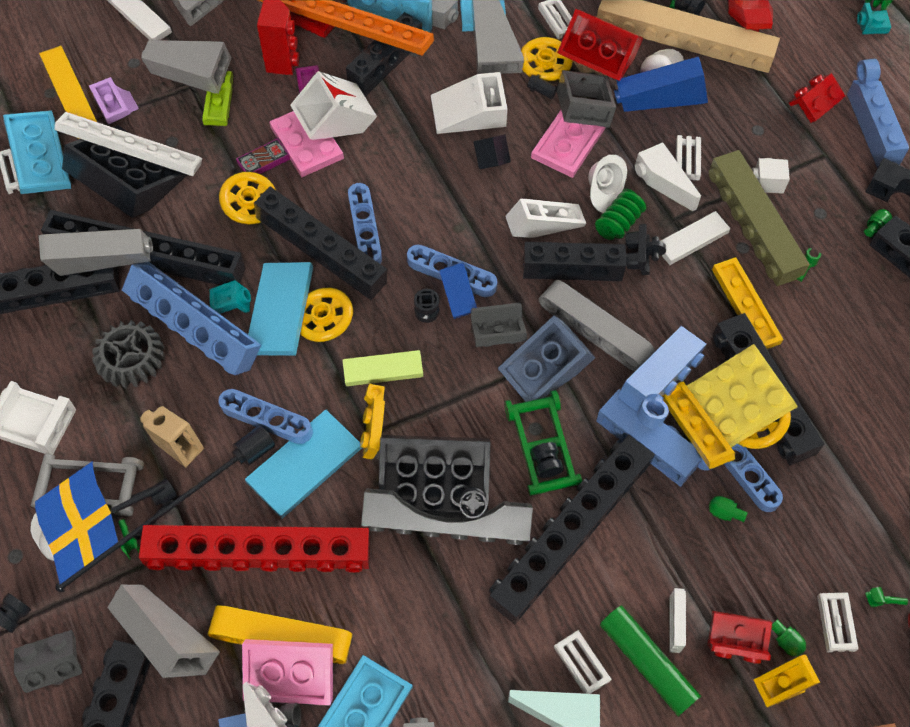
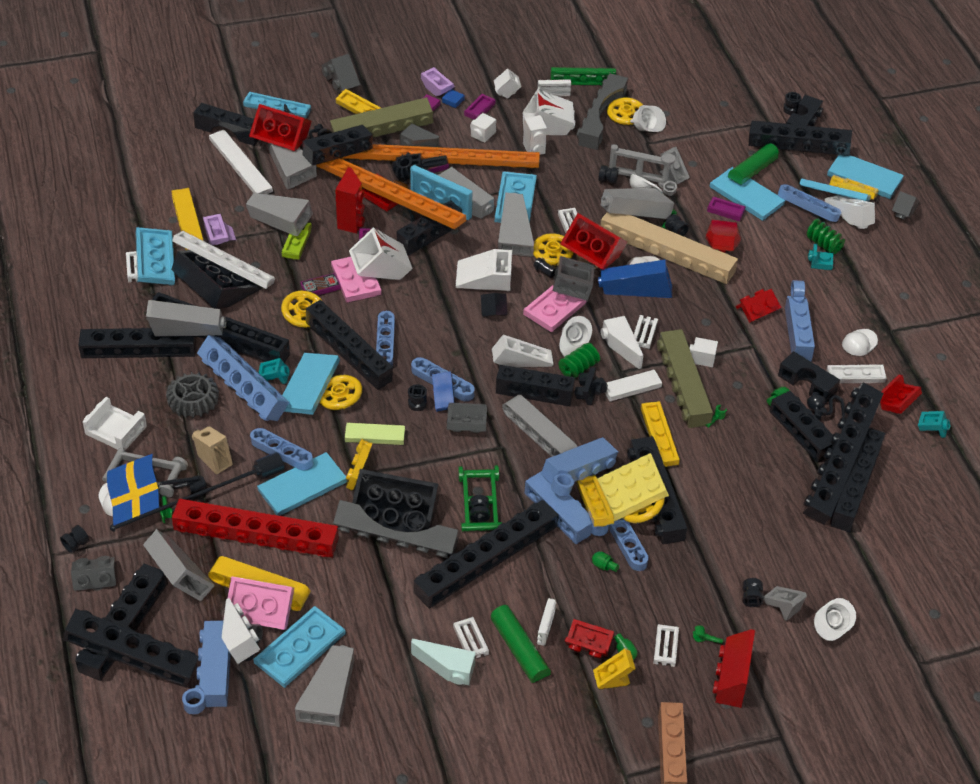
camera: 10 degrees right, 15 degrees down
sand blue slope [498,315,596,402] -> none

